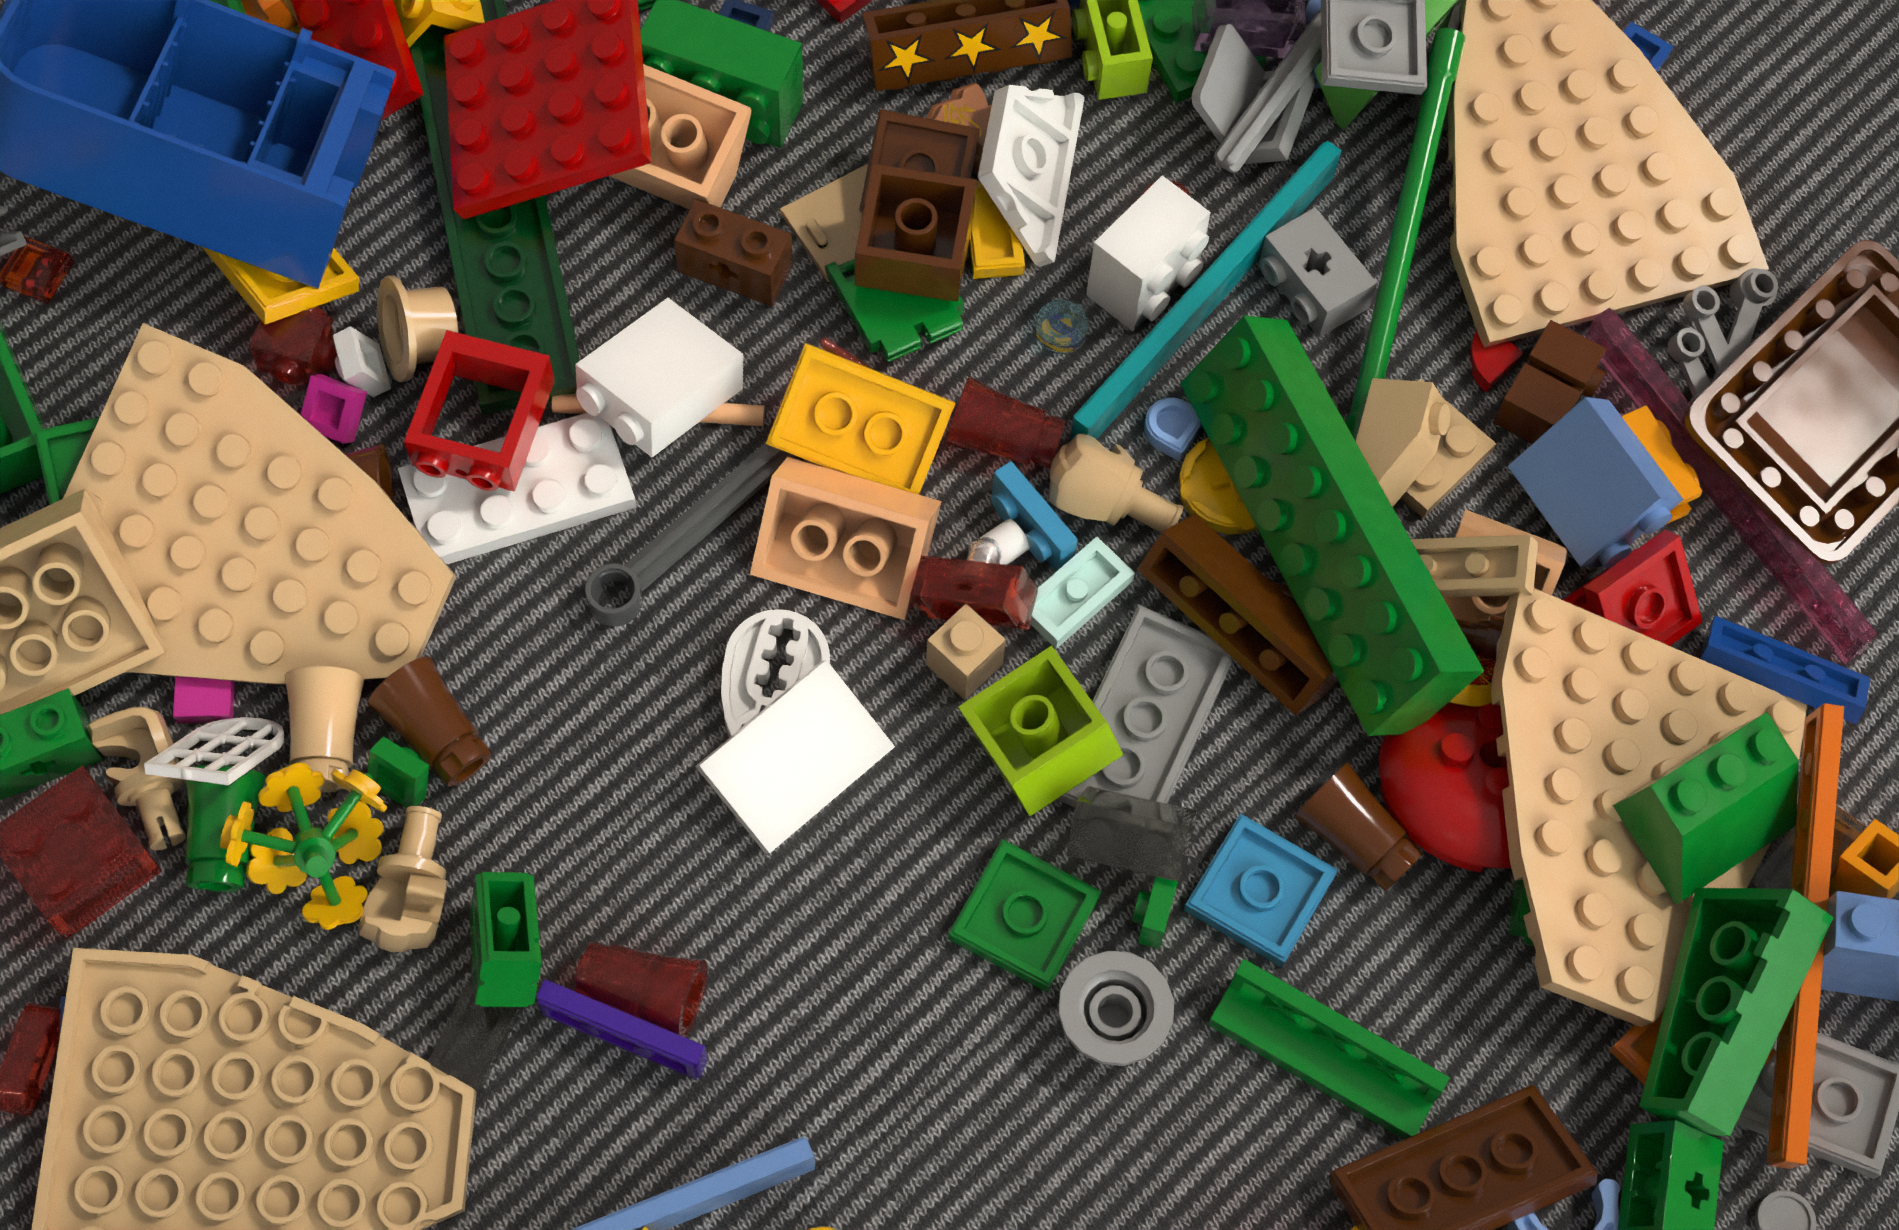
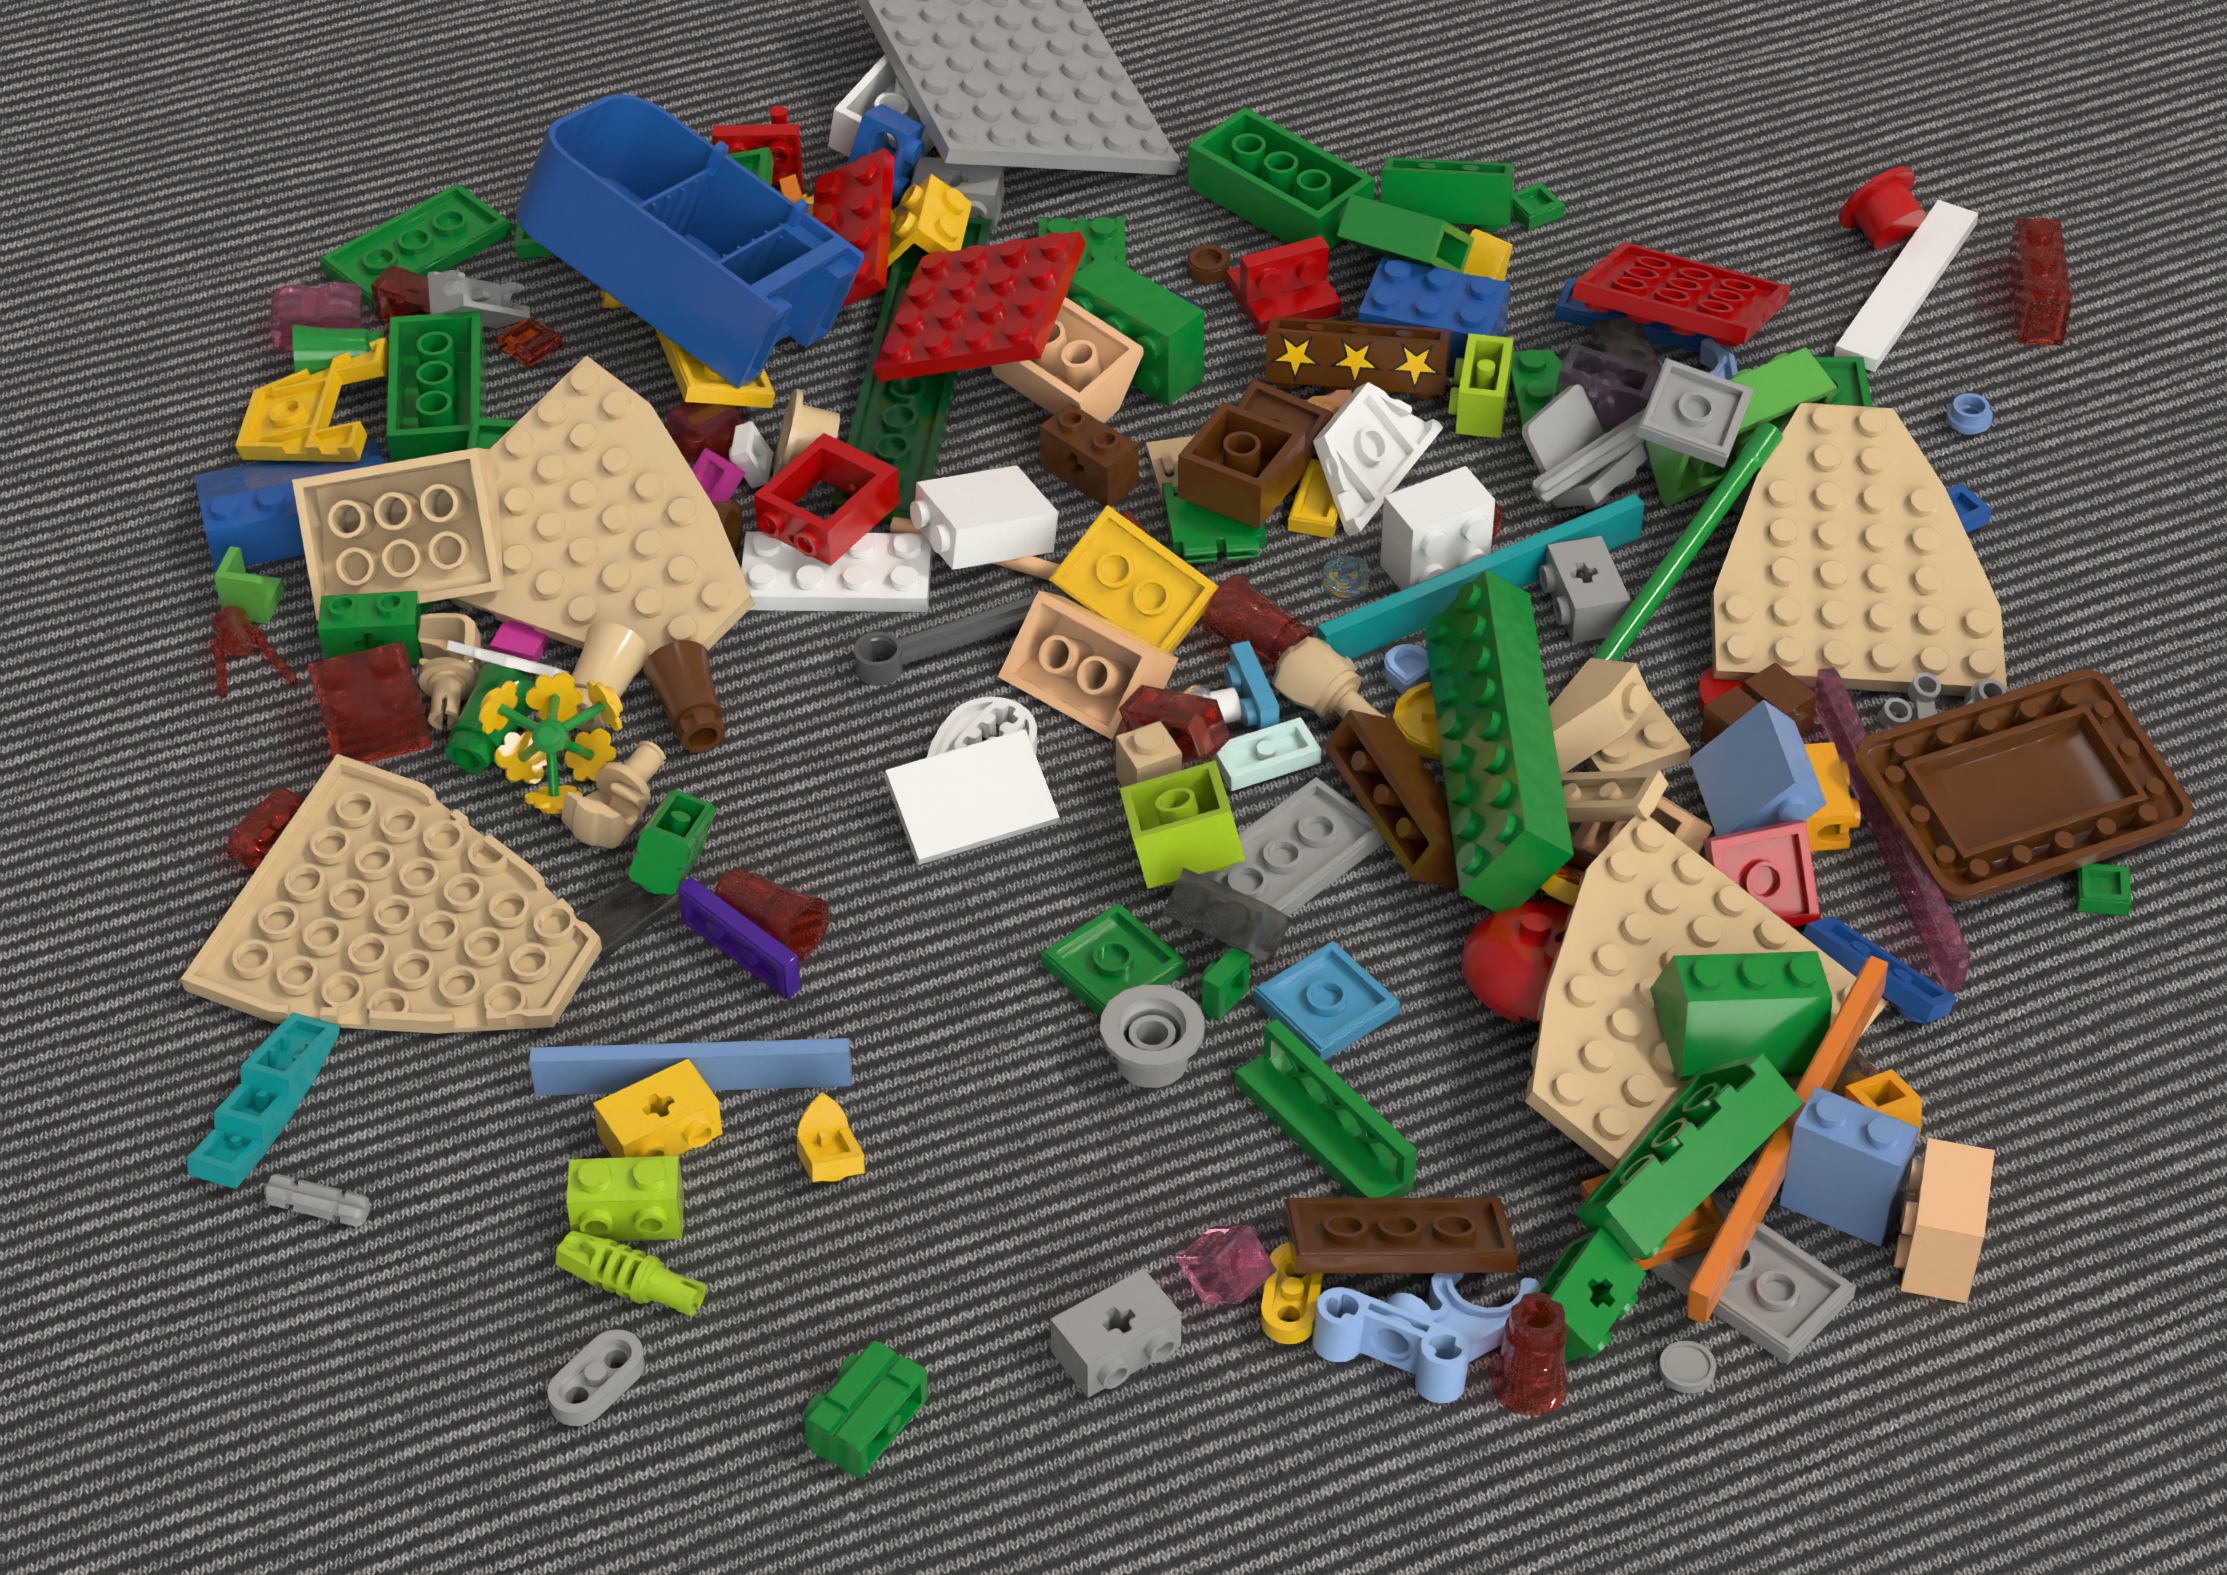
camera: 25 degrees right, 20 degrees down
green plate [368,736,429,808] -> none
reddish brown plant [1293,762,1423,892] -> none

